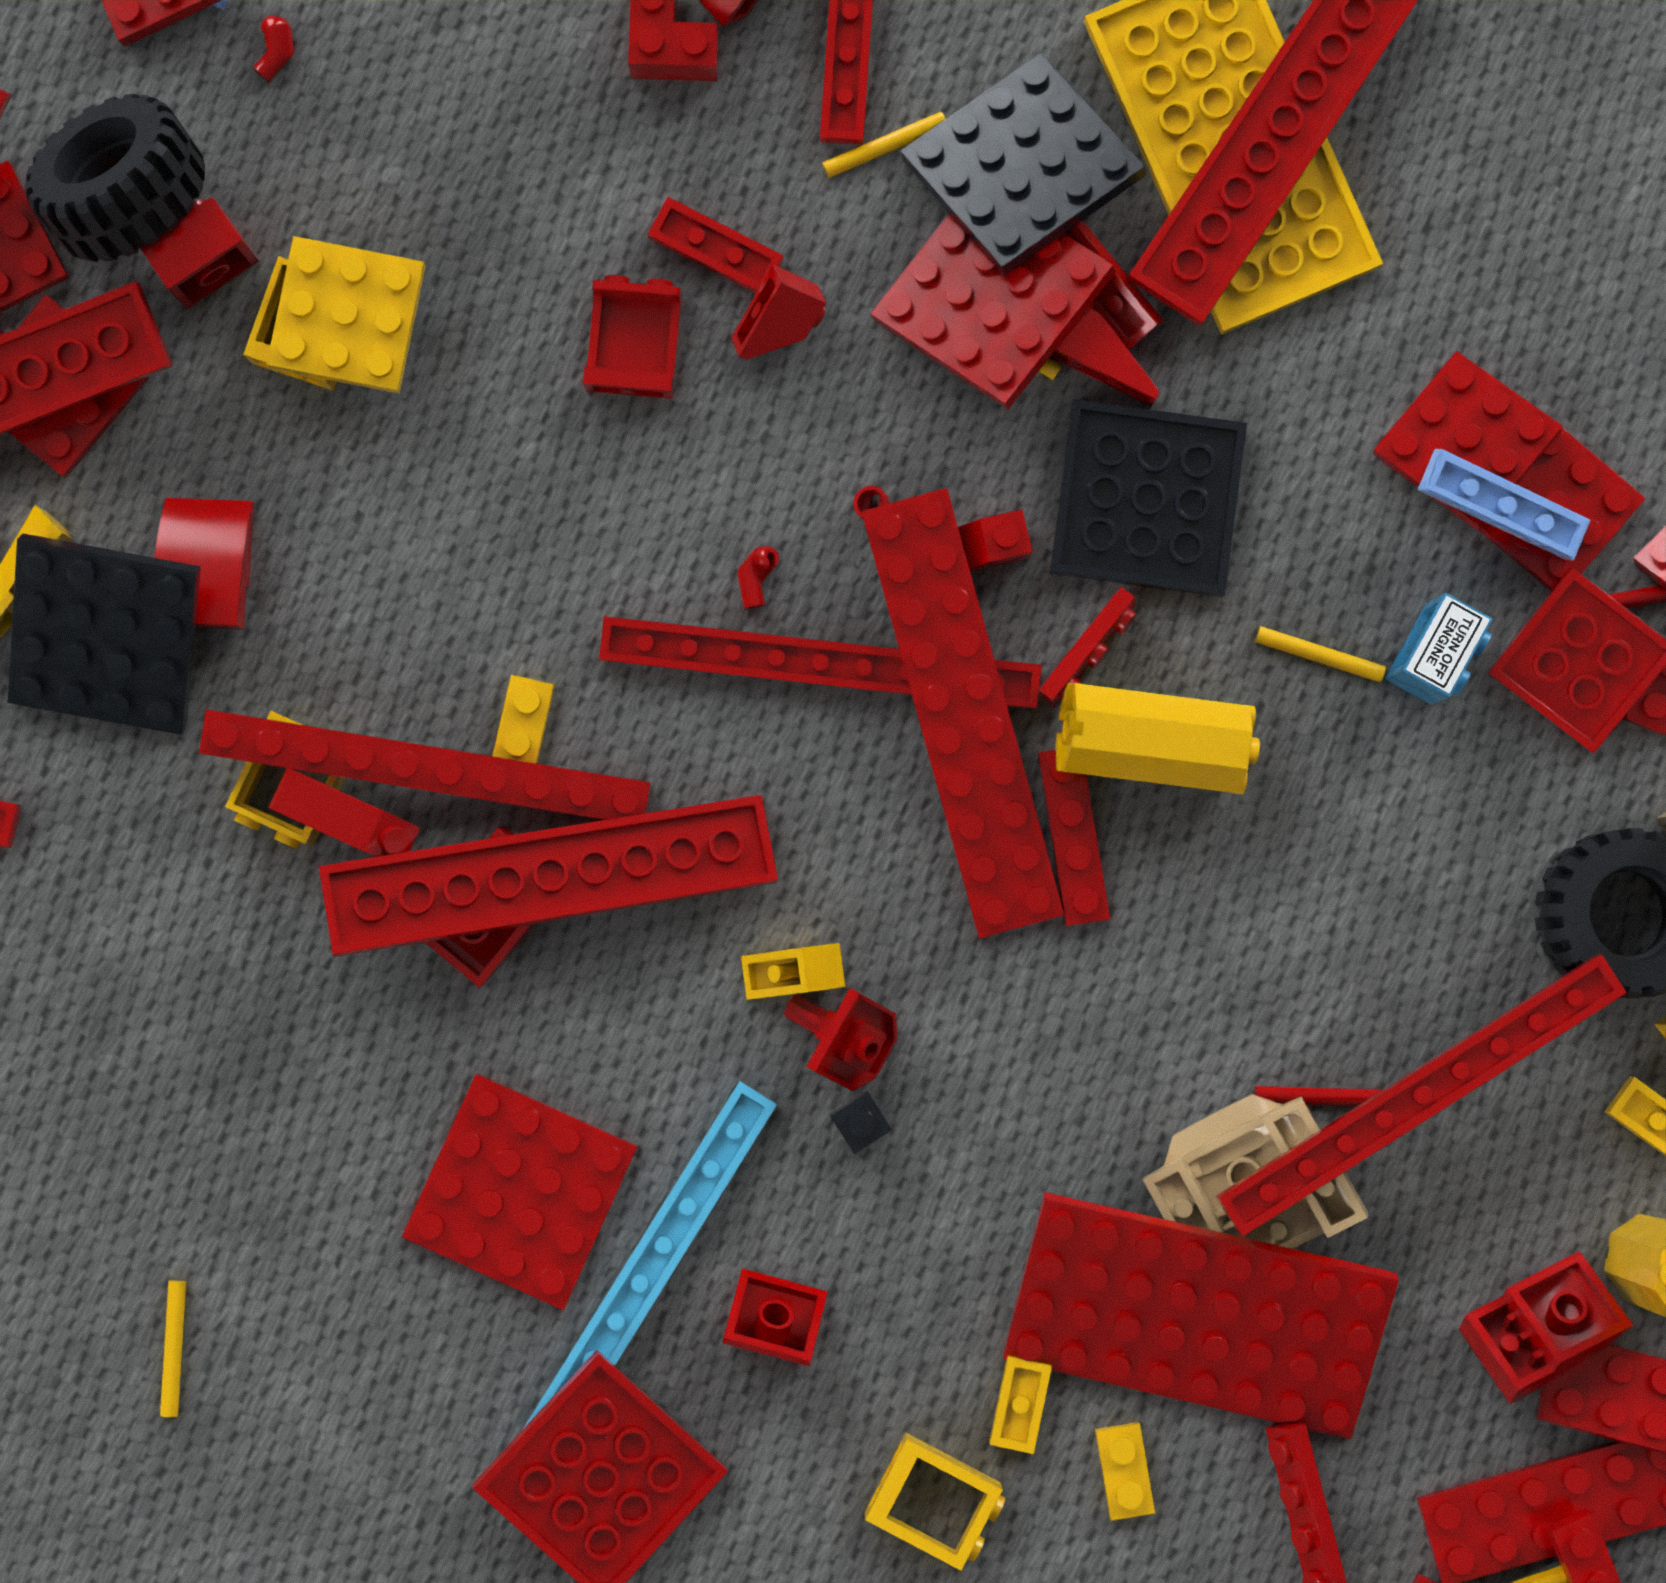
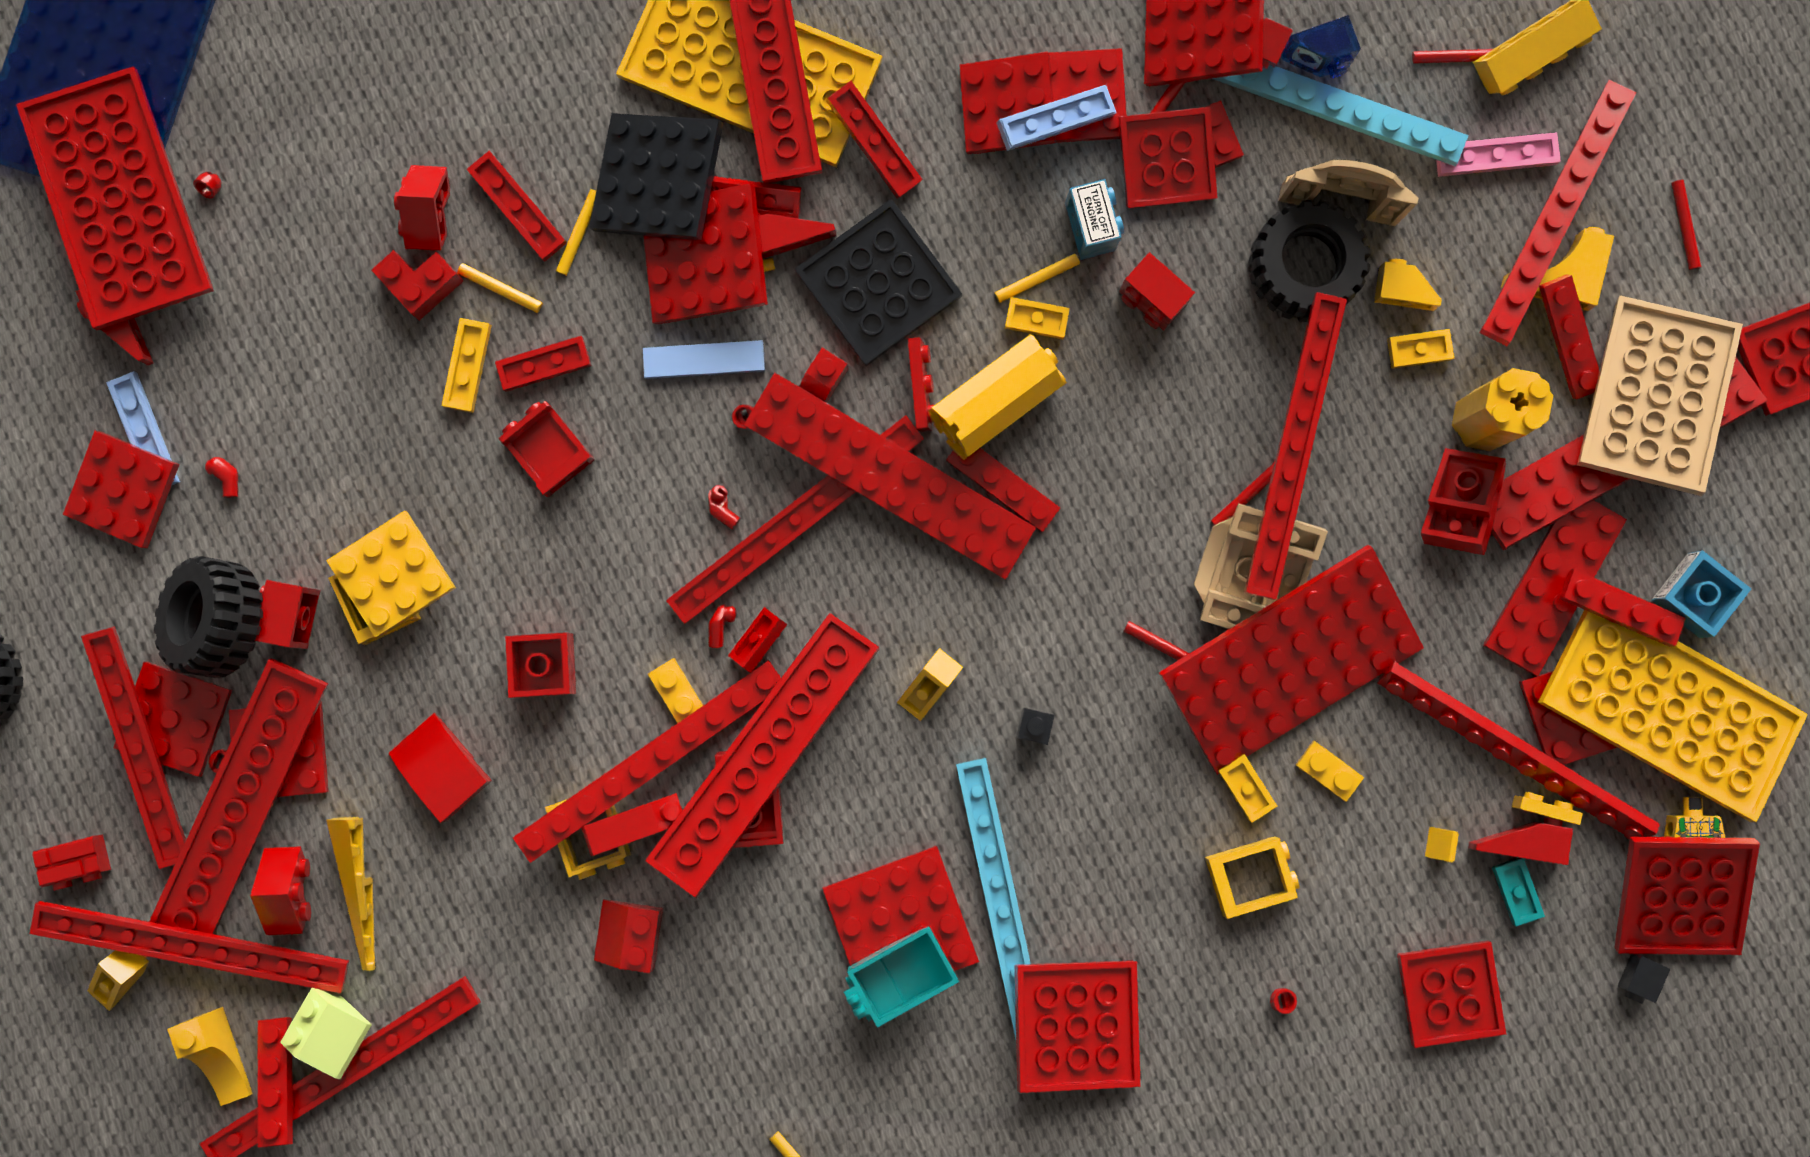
camera: 35 degrees left, 0 degrees up
black plate [7,533,201,735] -> none
red slope [722,1268,828,1367] -> none
red slope [731,265,826,360] -> none
red piece [784,988,897,1091] -> none
none -> yellow plate [441,318,492,413]
none -> yellow bar [457,263,543,313]
none -> red brick [505,632,576,698]
none -> red slope [594,899,663,973]
none -> light blue tile [643,340,765,379]
none -> red arm [708,604,736,648]
none -> red plate [728,607,787,673]
none -> red plate [826,81,923,199]
none -> teal piece [844,927,960,1028]
none -> yellow plate [1005,297,1070,340]
none -> red brick [1119,252,1196,331]
none -> red bar [1123,621,1190,660]

